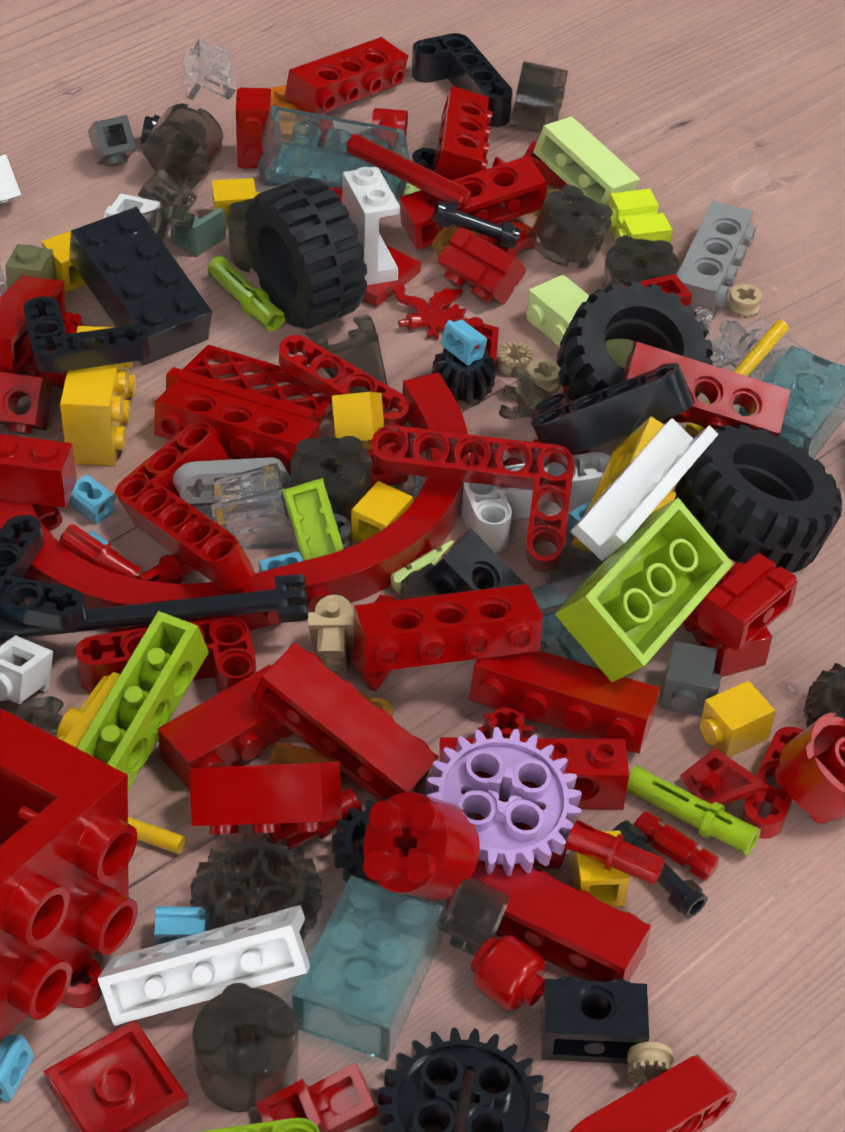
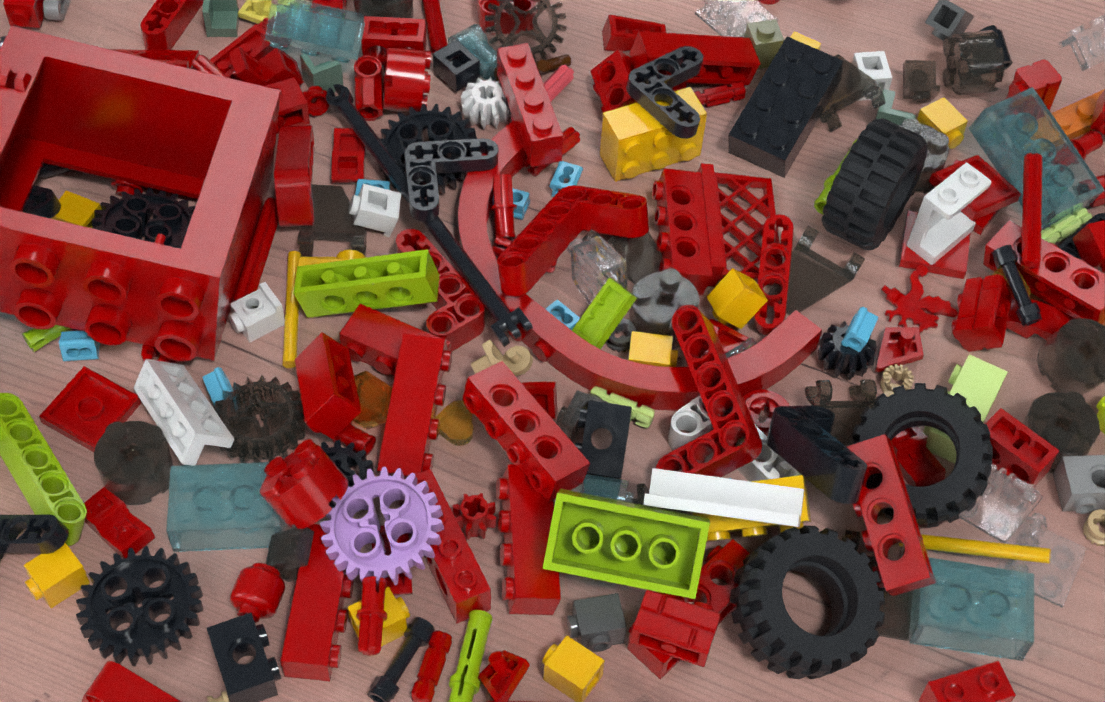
camera: 65 degrees right, 10 degrees up
light grey beam [173,458,291,504] -> none

